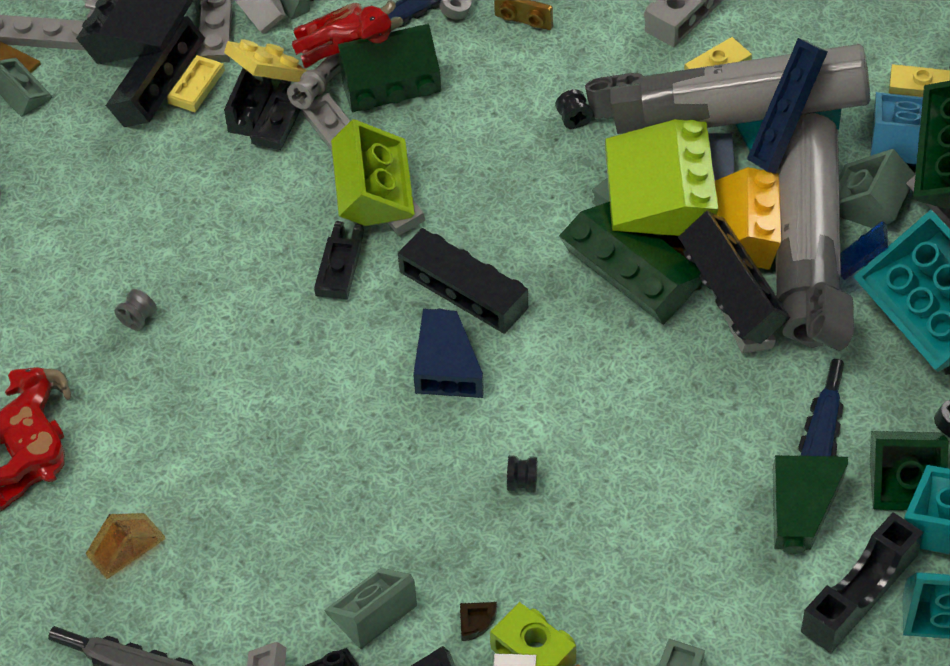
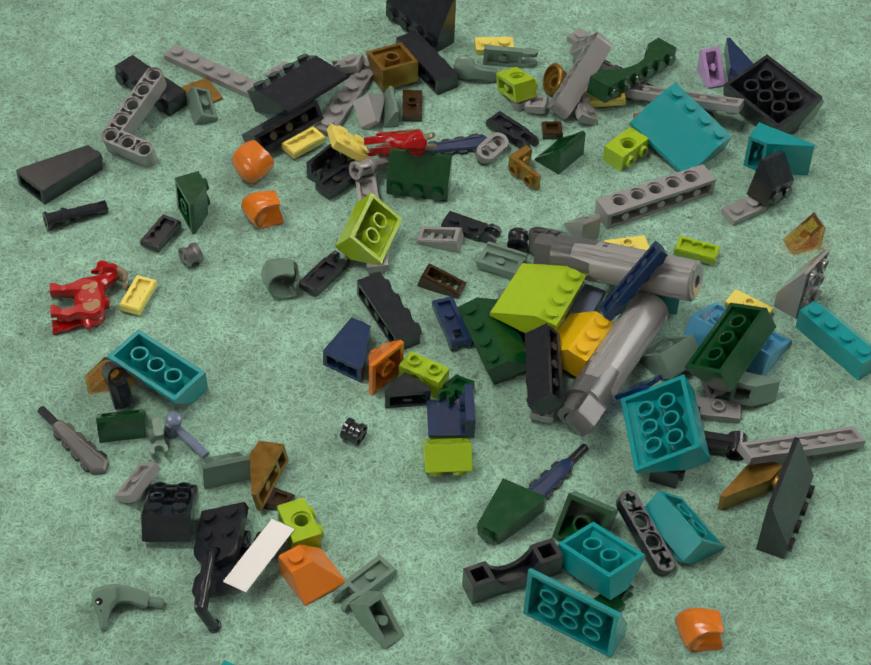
camera: 20 degrees right, 5 degrees down
none -> dark green slope [96,409,146,443]
none -> black piece [102,361,134,409]
none -> teal slope [107,329,208,404]
none -> light yellow plate [119,275,157,316]
none -> black plate [140,214,182,253]
none -> sand green plate [148,417,169,460]
none -> sand blue piece [164,412,209,459]
none -> dark green slope [175,171,210,234]
none -> orange piece [232,140,274,184]
none -> orange piece [241,190,284,229]
none -> pearl gold slope [249,440,289,511]
none -> sand green piece [261,258,299,299]
none -> orange slope [368,340,404,396]
none -> black slope [385,372,431,409]
none -> lime brick [399,351,450,399]
none -> light grey slope [416,227,464,253]
none -> dark brown slope [417,263,467,299]
none -> lime slope [421,438,472,476]
none -> dark blue bracket [427,385,476,438]
none -> dark blue plate [432,296,472,350]
none -> dark green plate [437,374,475,405]
none -> black hinge [441,211,502,244]
none -> sand green plate [476,241,528,278]
none -> light grey slope [564,214,601,240]
none -> lime plate [674,235,721,265]

